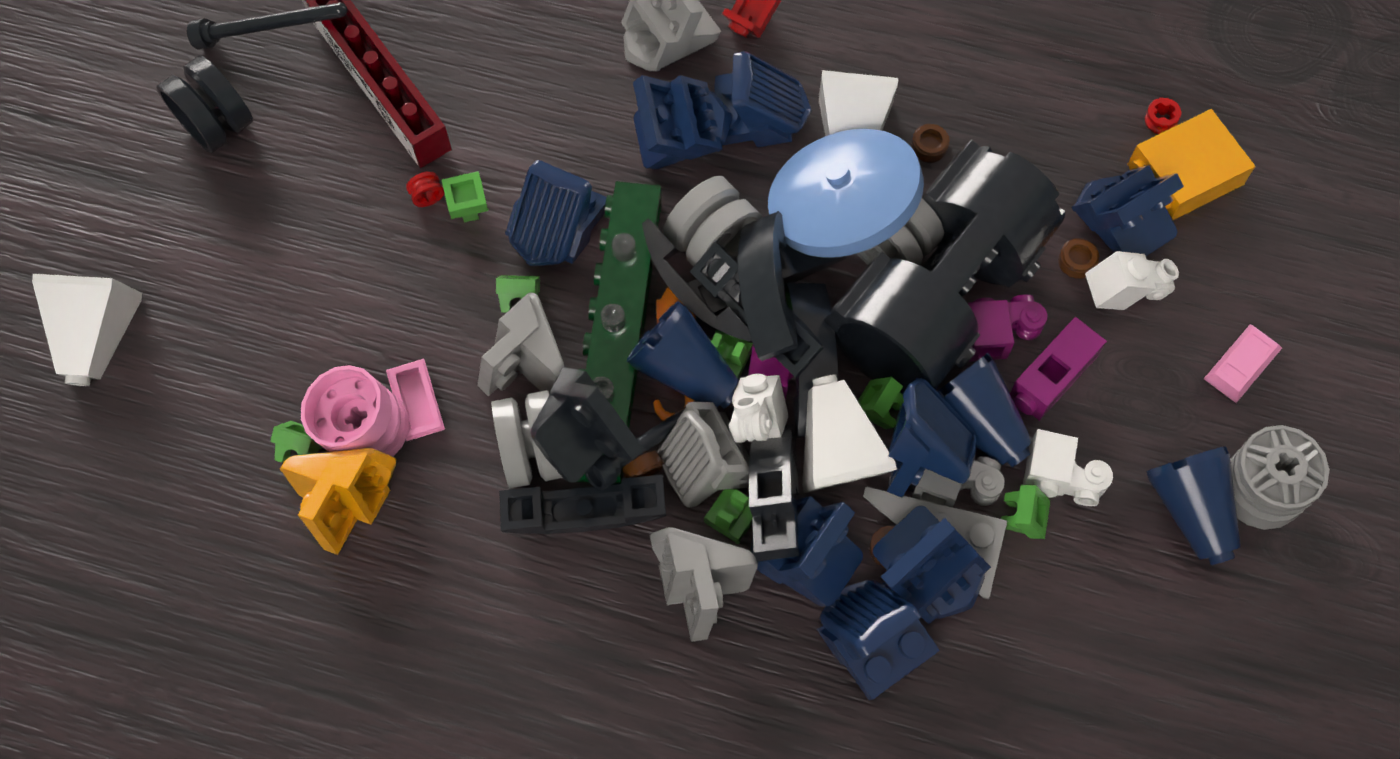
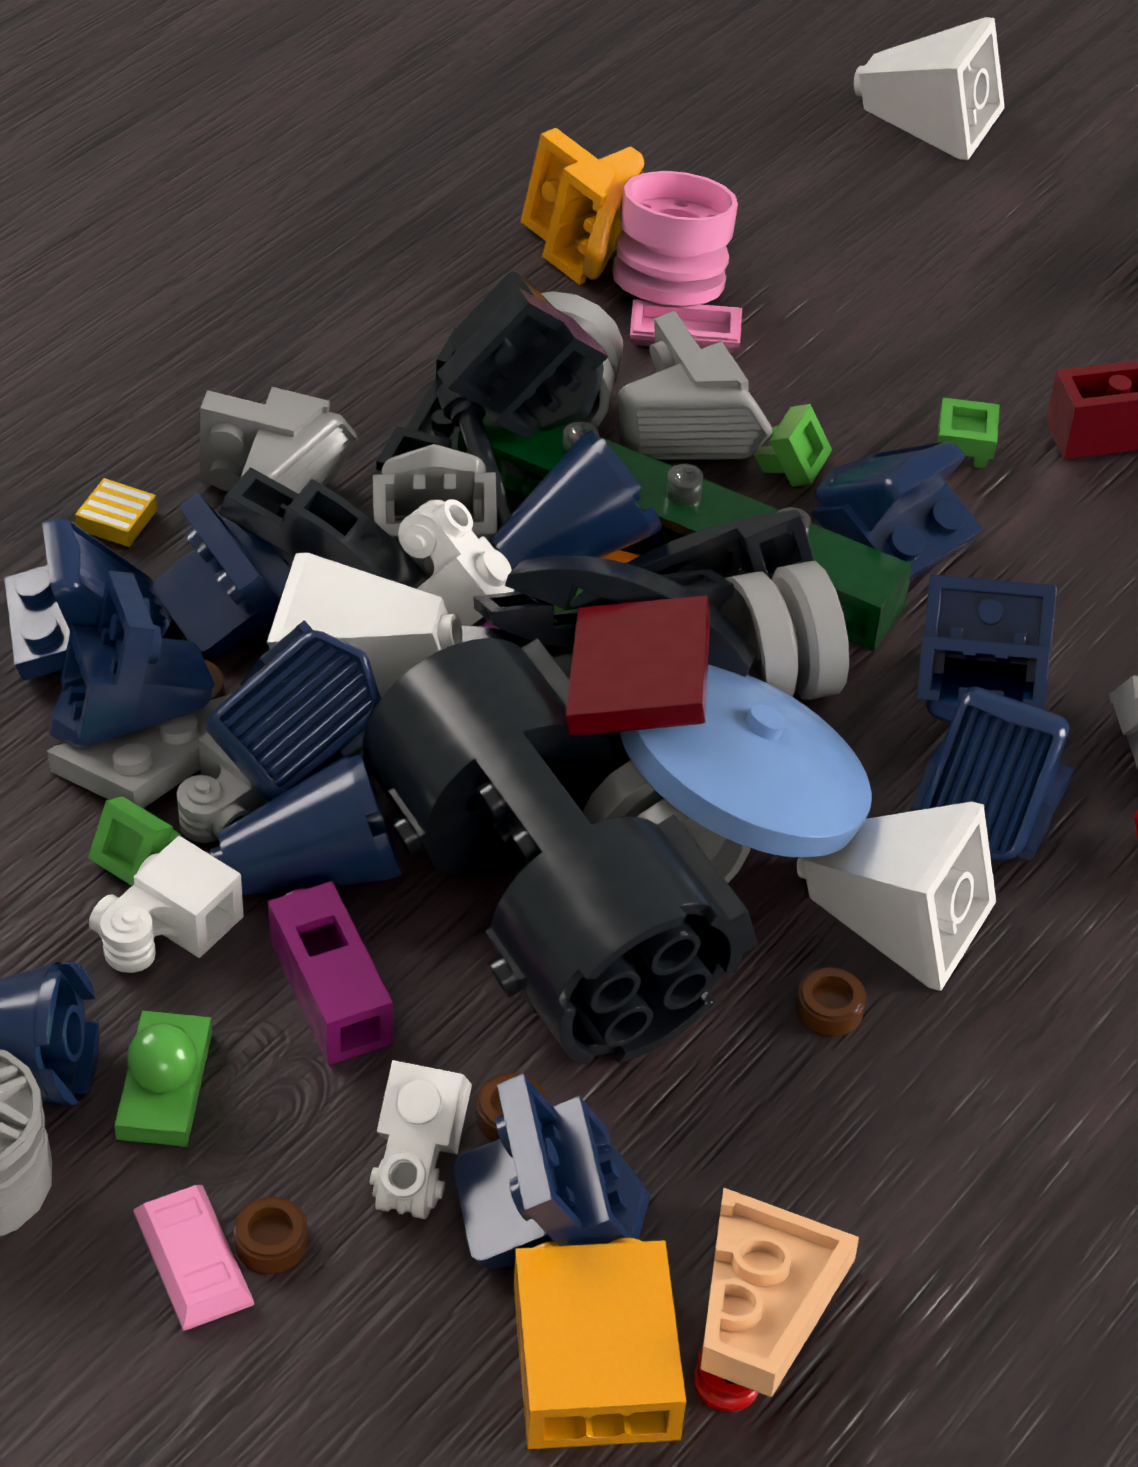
camera: 110 degrees right, 20 degrees down
red bush [406,171,444,207] -> none
magenta brick [968,295,1048,362] -> none
none -> yellow tile [75,478,157,547]
none -> bright green tile [114,1011,212,1147]
none -> reddish brown tile [233,1197,308,1274]
none -> dark red tile [566,595,710,736]
none -> light nougat wing [700,1187,859,1397]

